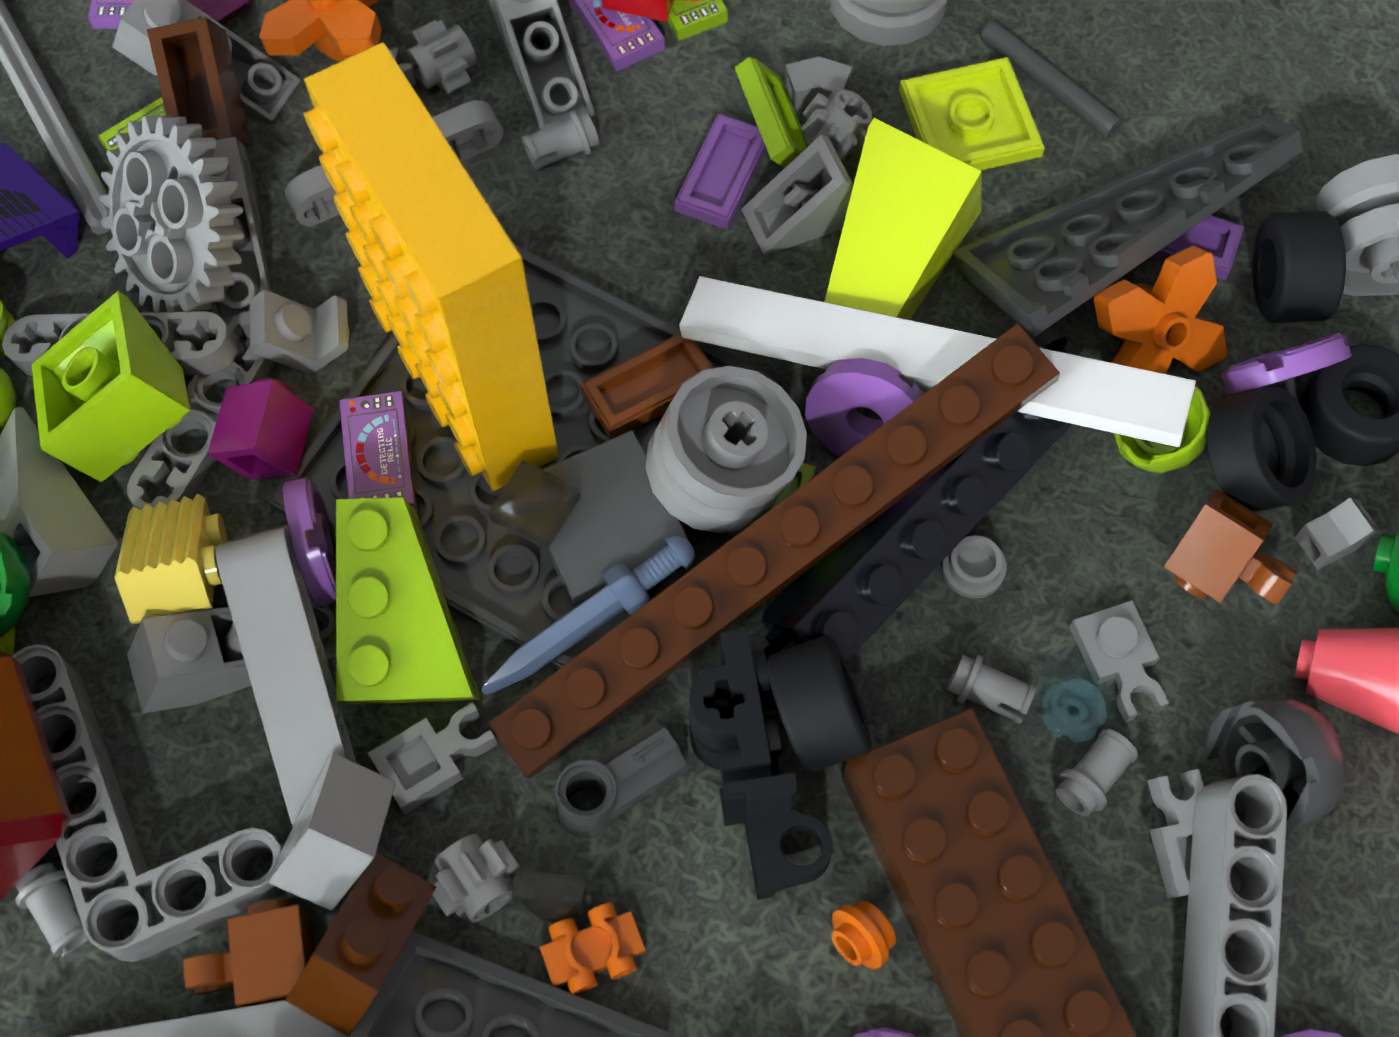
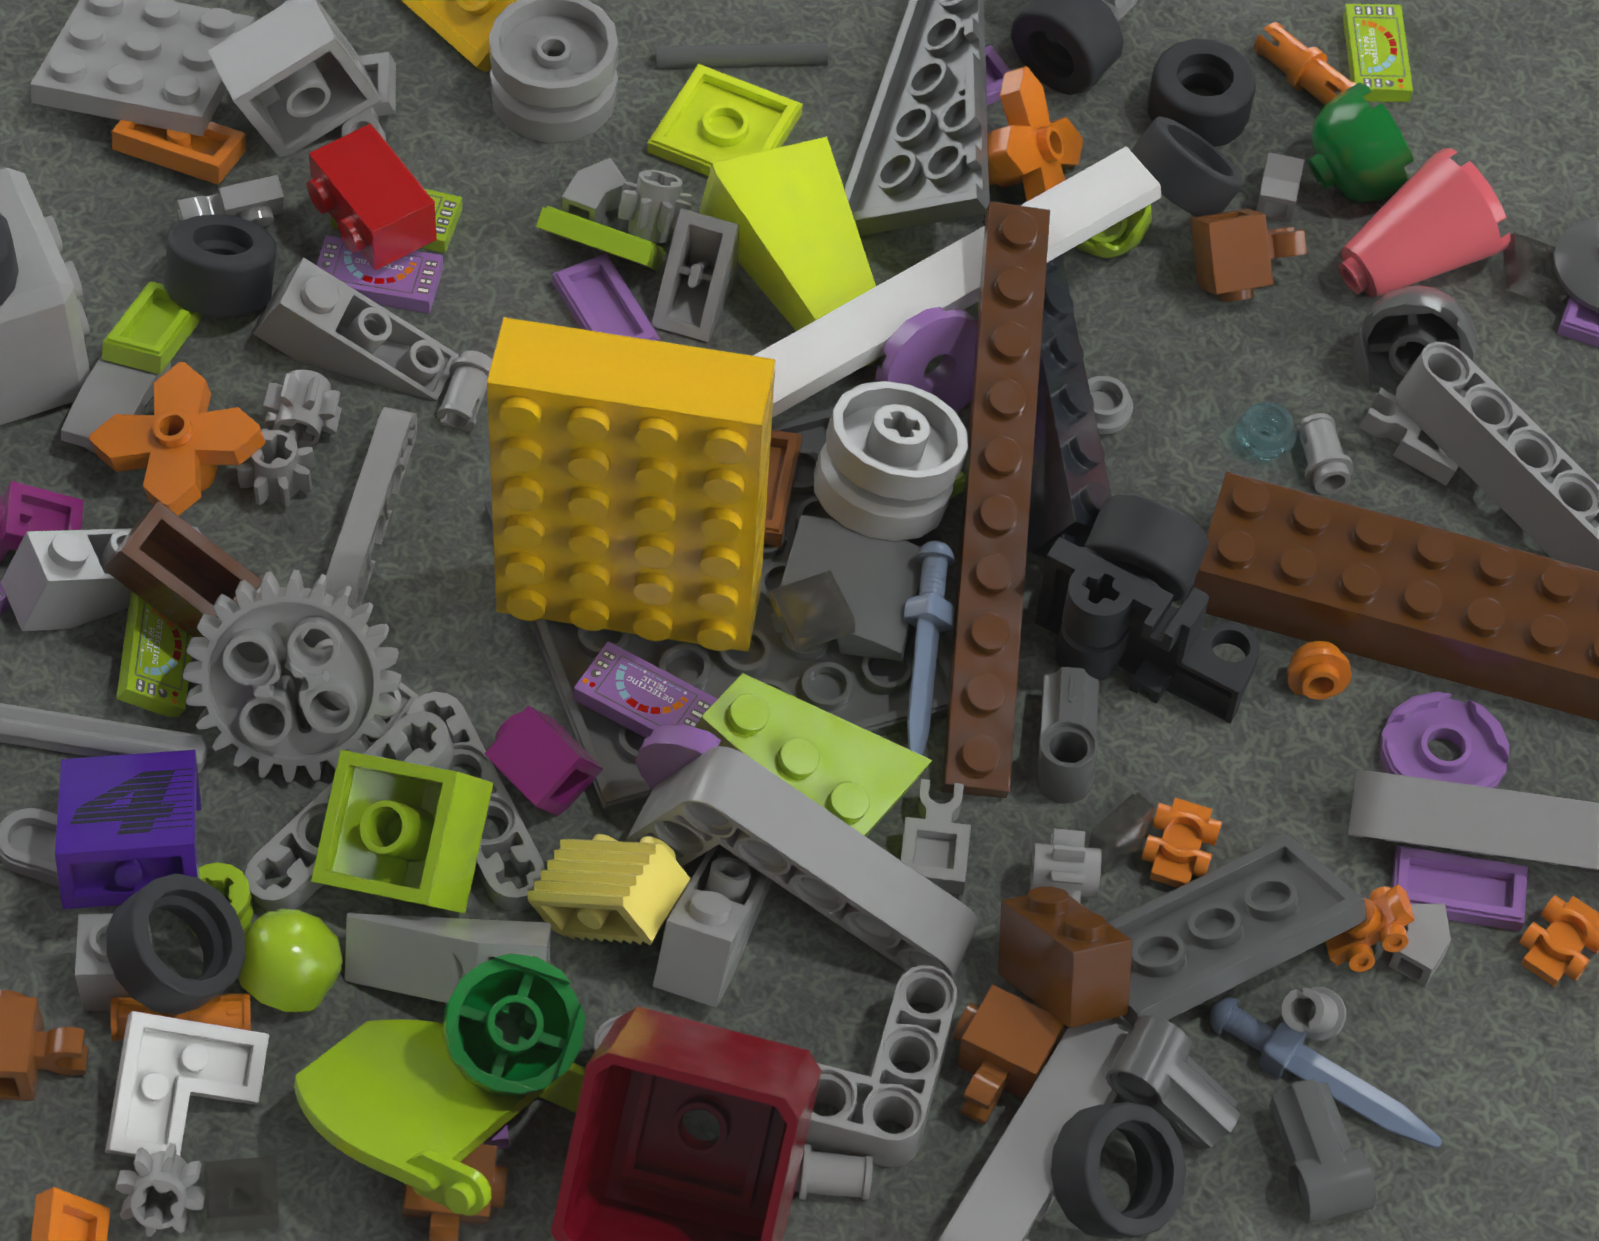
camera: 55 degrees left, 10 degrees down
light grey bracket [249,289,350,373] -> none
light grey slope [266,751,396,911] -> none
light grey pin [946,654,1037,724] -> none
light grey plate [1069,600,1169,723] -> none
medium lavender tile [1221,333,1352,394] -> none

